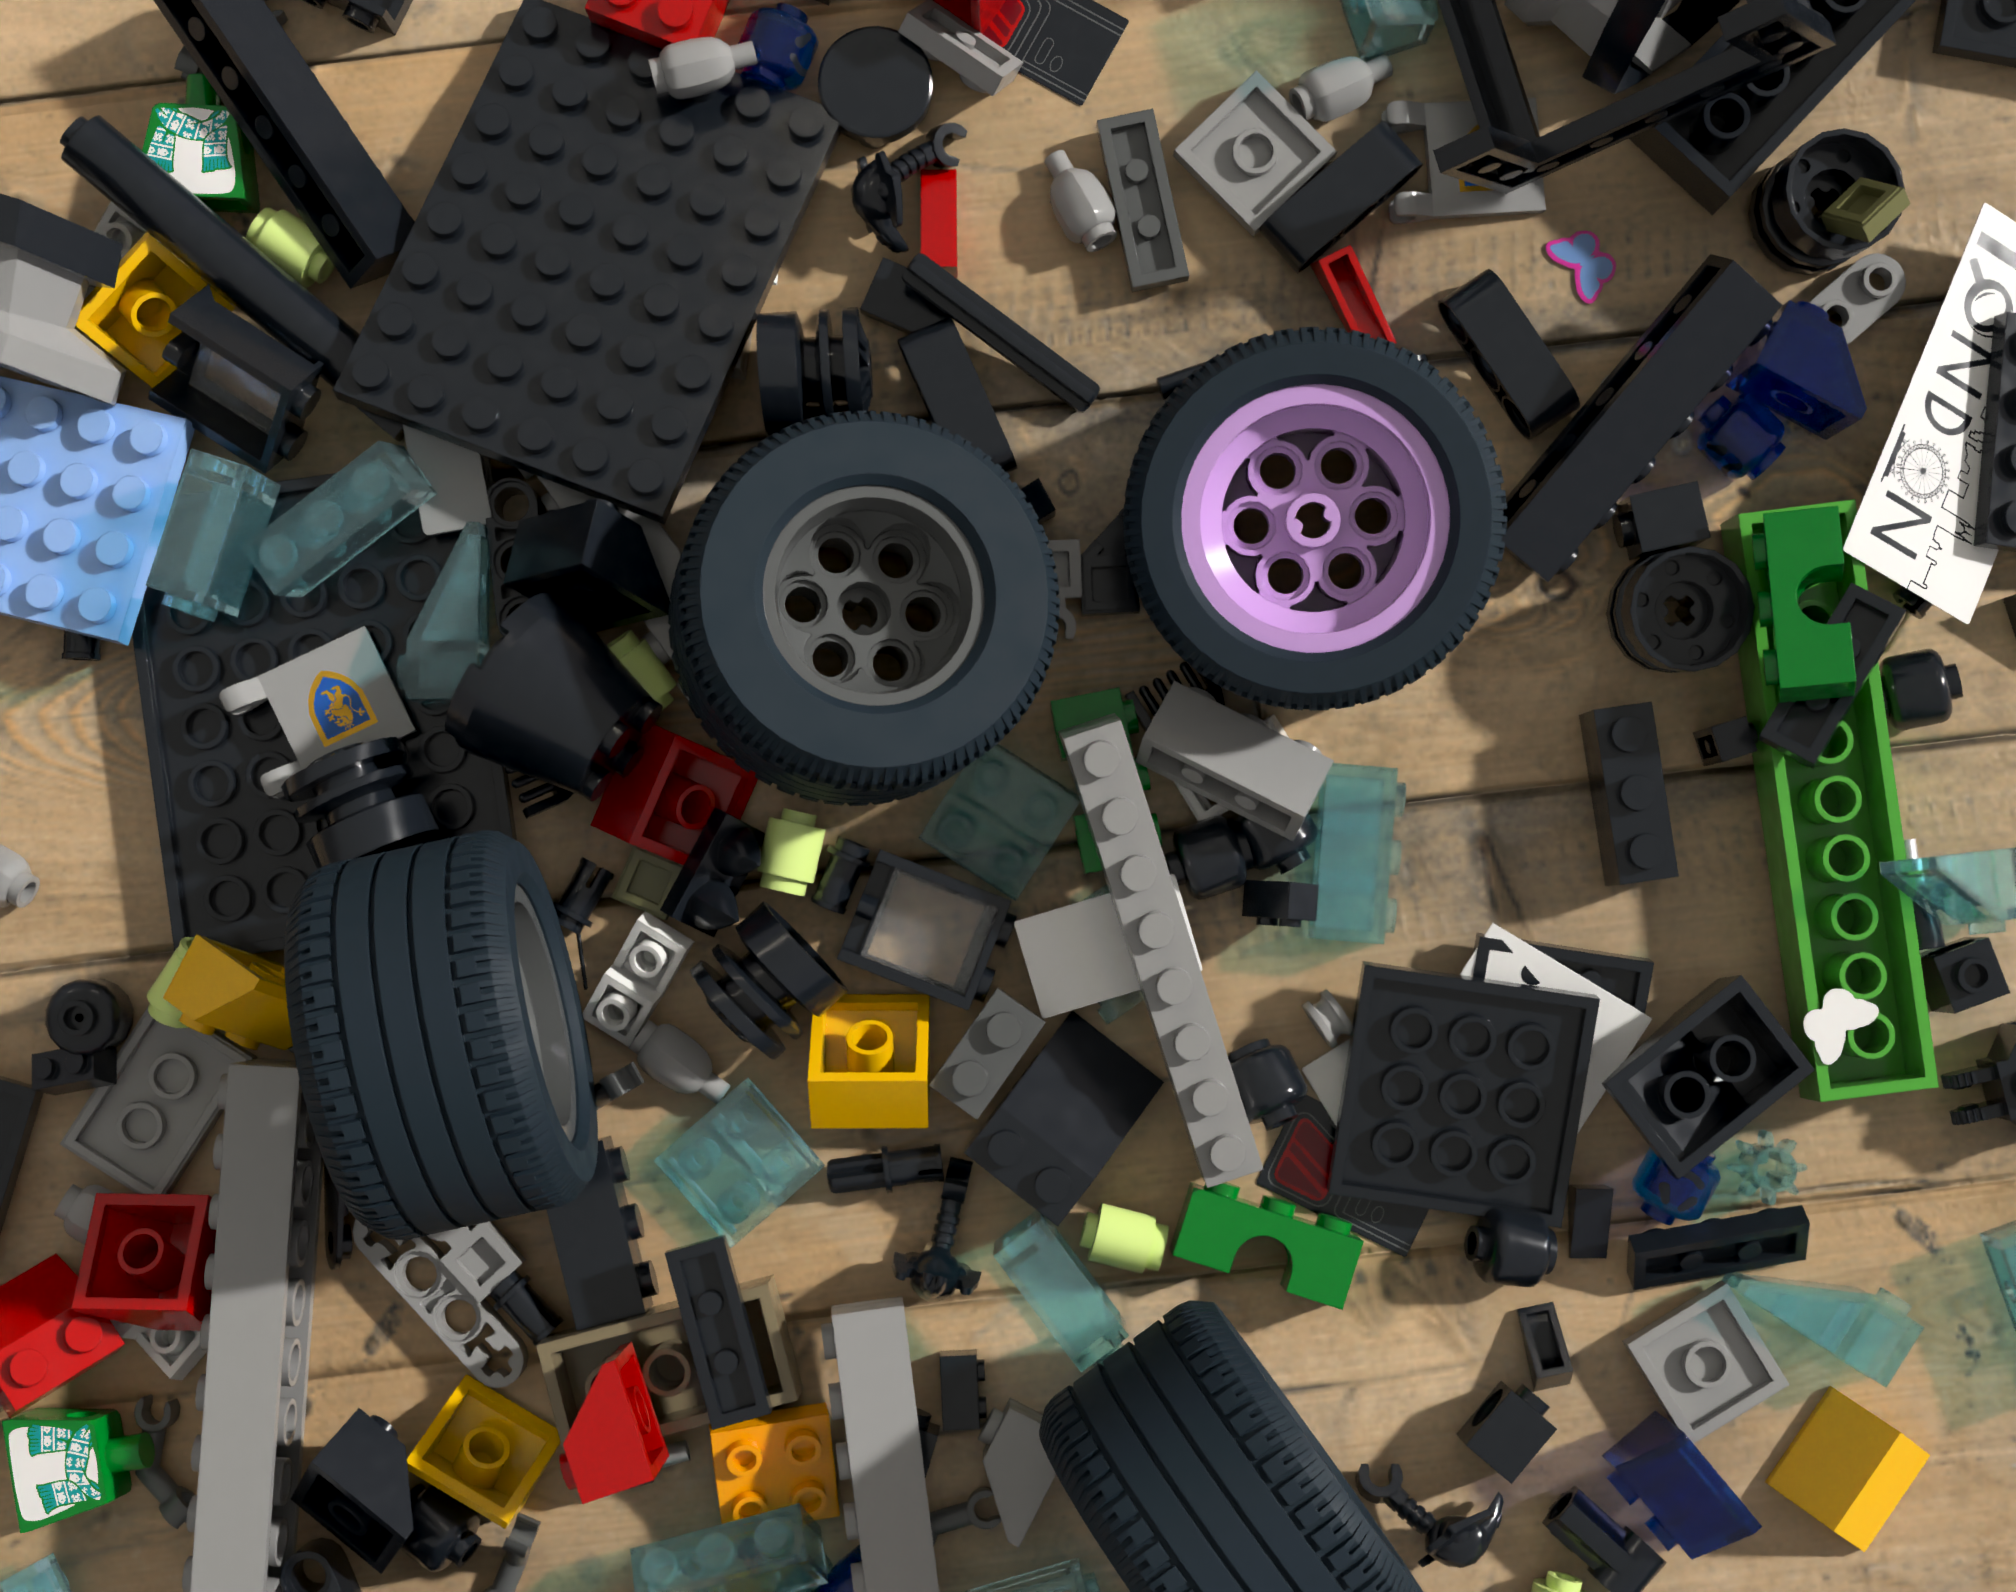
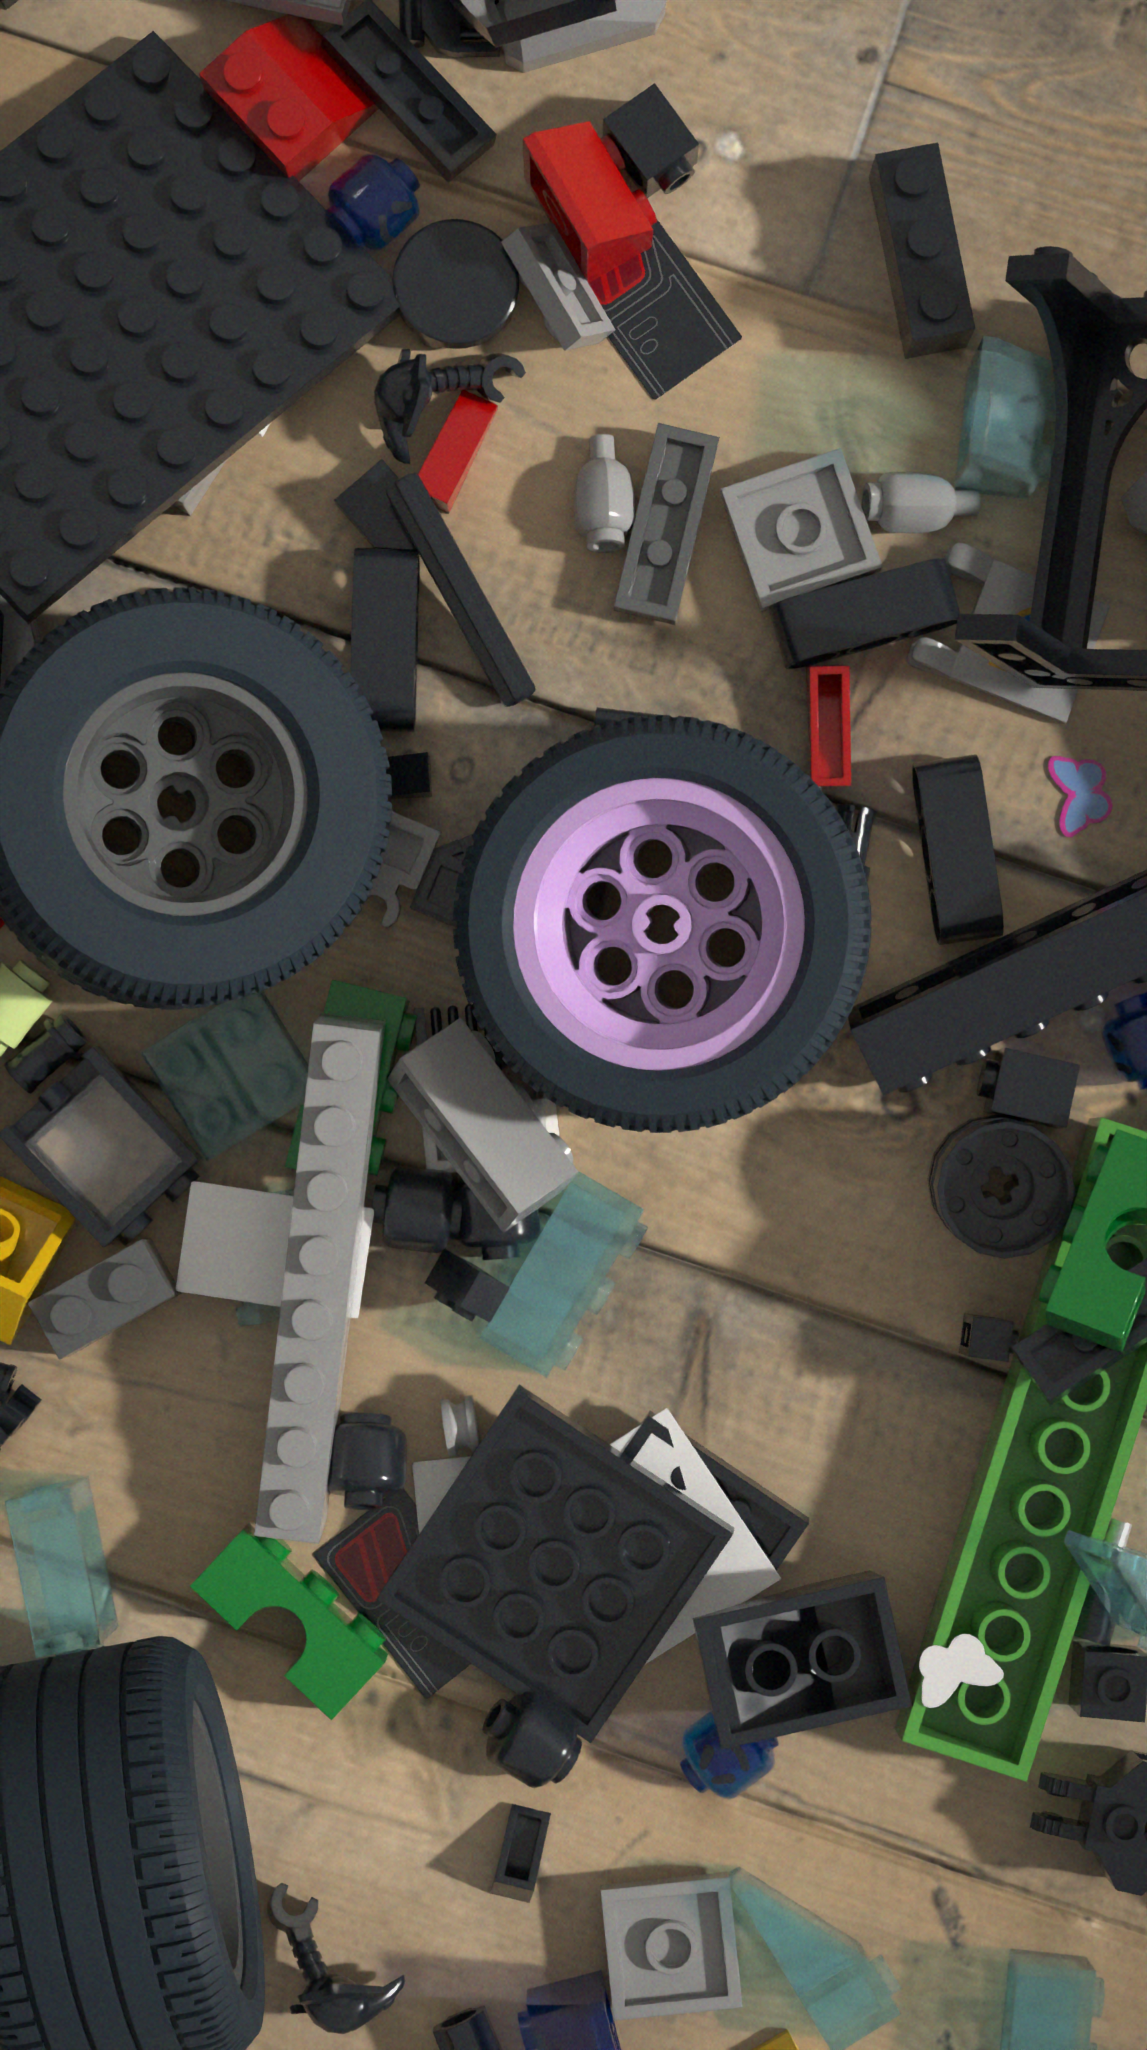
camera: 20 degrees right, 0 degrees up
light grey plant [648,37,758,99] -> none
black wheel [756,307,873,437] -> none
black slope [964,1010,1164,1227] -> none
yellowish green brick [1079,1203,1169,1274] -> none
black brick [1457,1381,1557,1484] -> none
black piece [1568,1185,1614,1258] -> none
black brick [1579,701,1679,886] -> none
black plate [1627,1205,1810,1290] -> none
clear light blue gear [1727,1130,1807,1205] -> none

